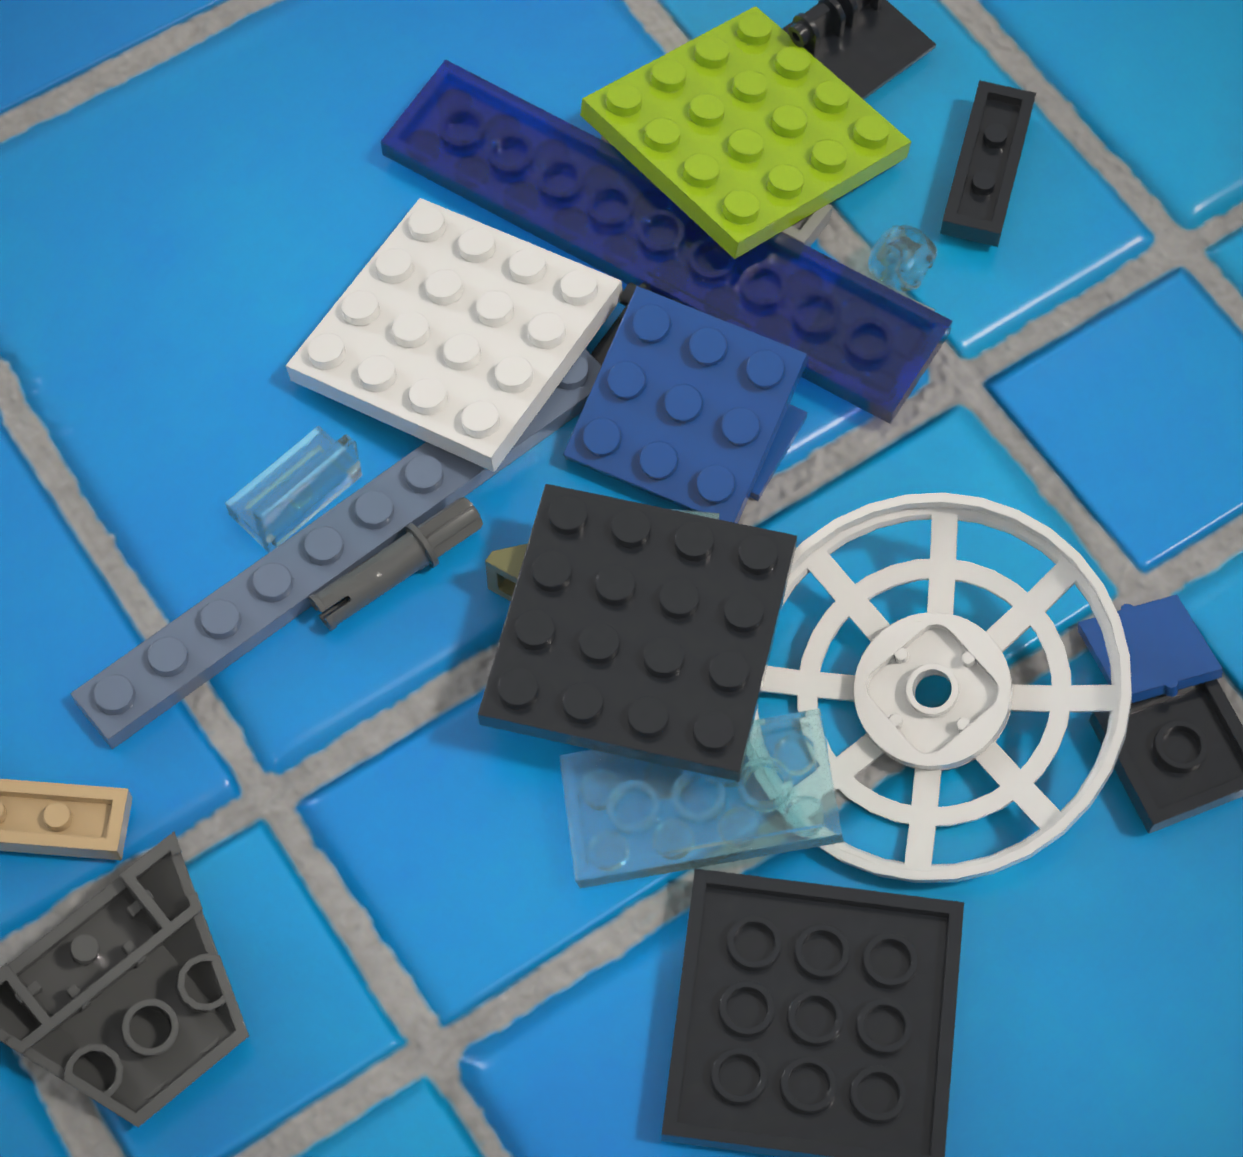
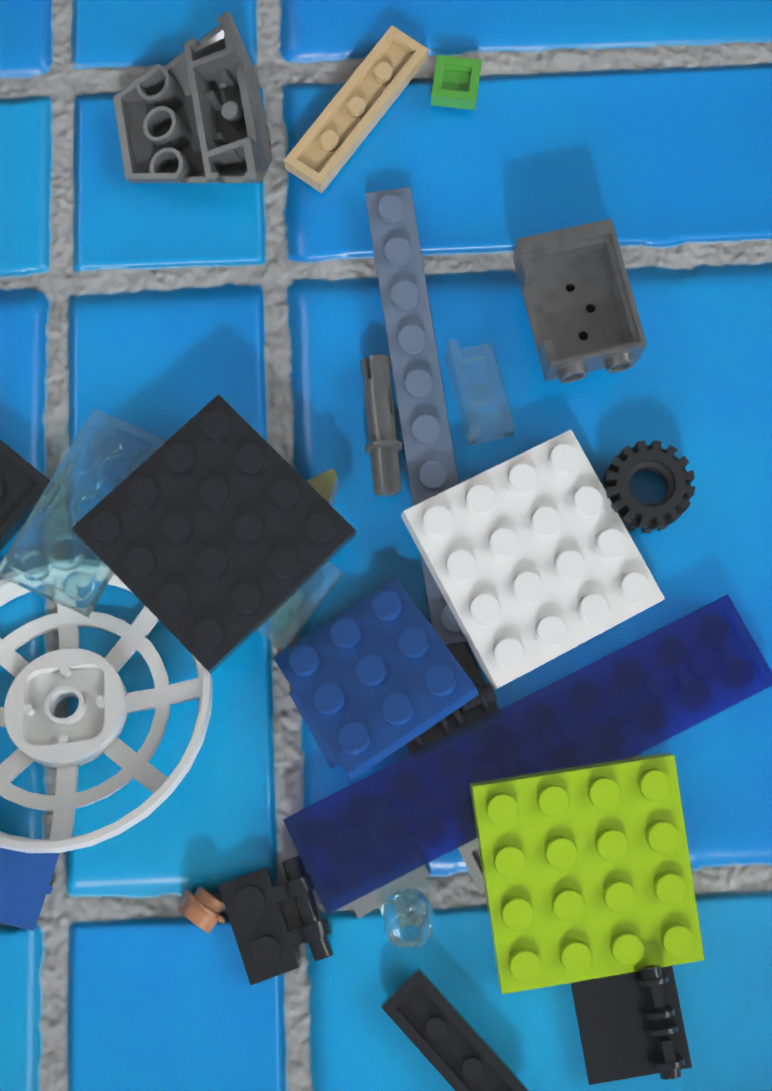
camera: 125 degrees right, 15 degrees up
none -> nougat plate [177,886,225,934]
none -> black plate [218,855,334,985]
none -> flat silver piece [513,219,647,384]
none -> black tyre [603,440,695,533]

